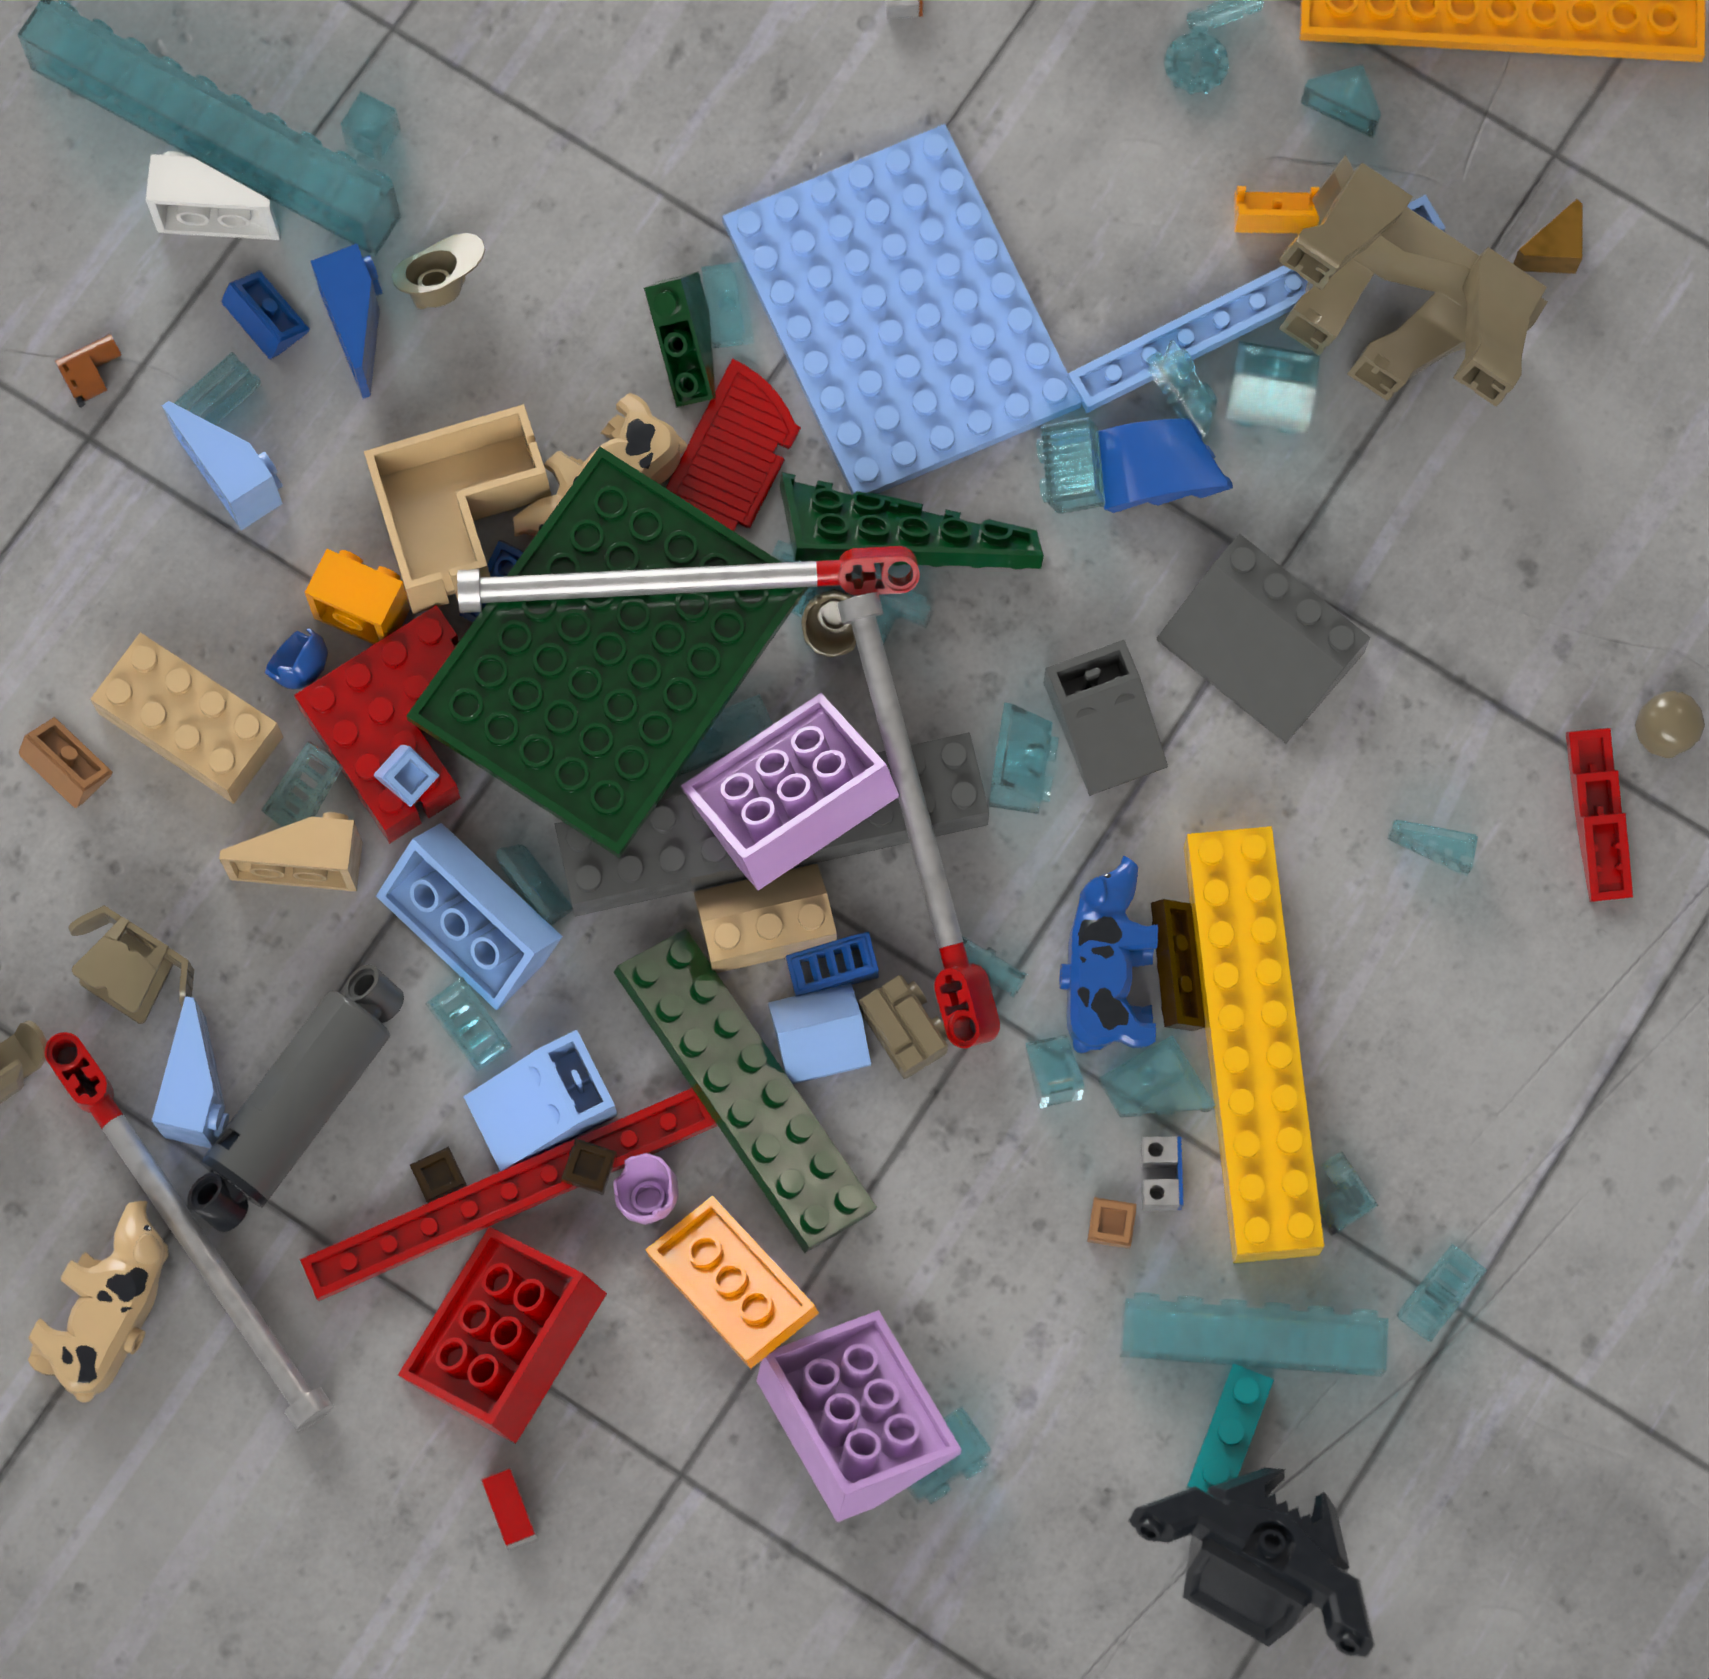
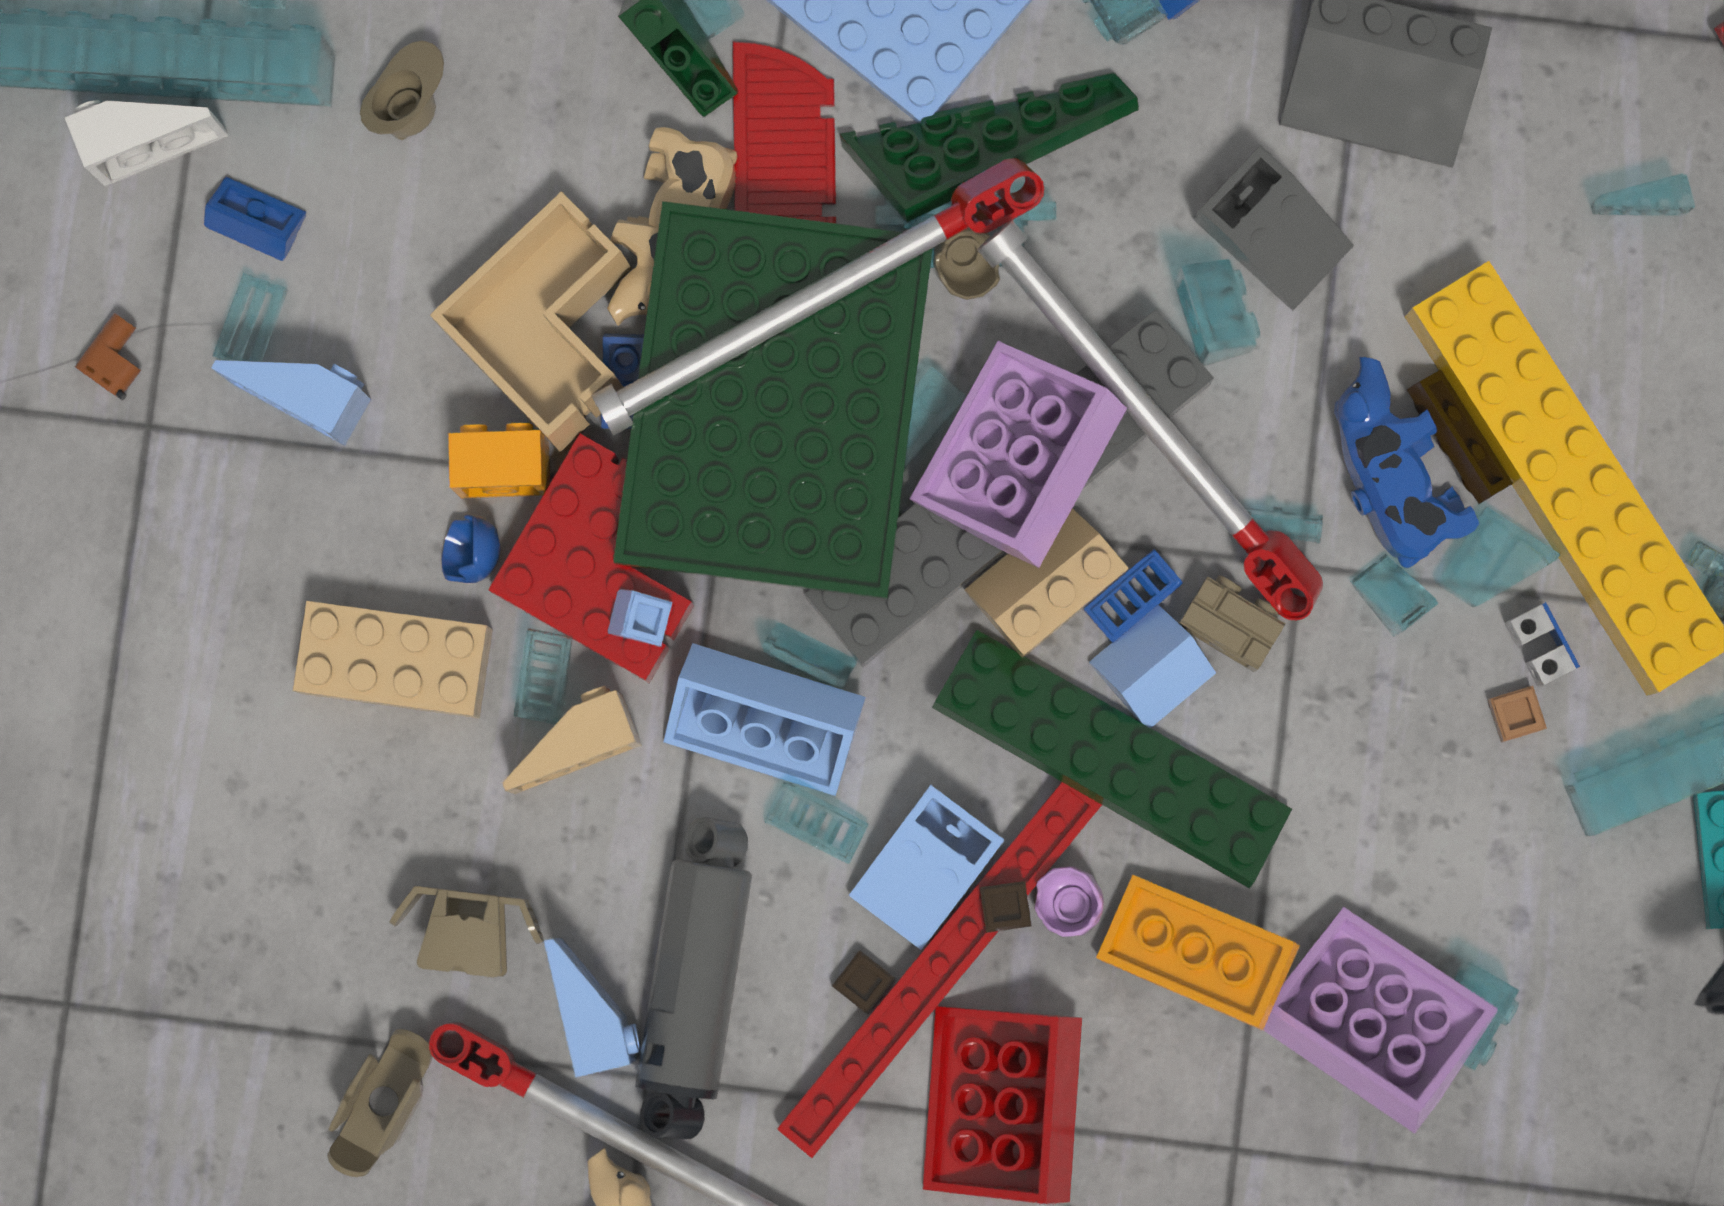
camera: 20 degrees left, 10 degrees up
medium nougat slope [19,717,113,808] -> none
blue slope [310,243,383,399] -> none

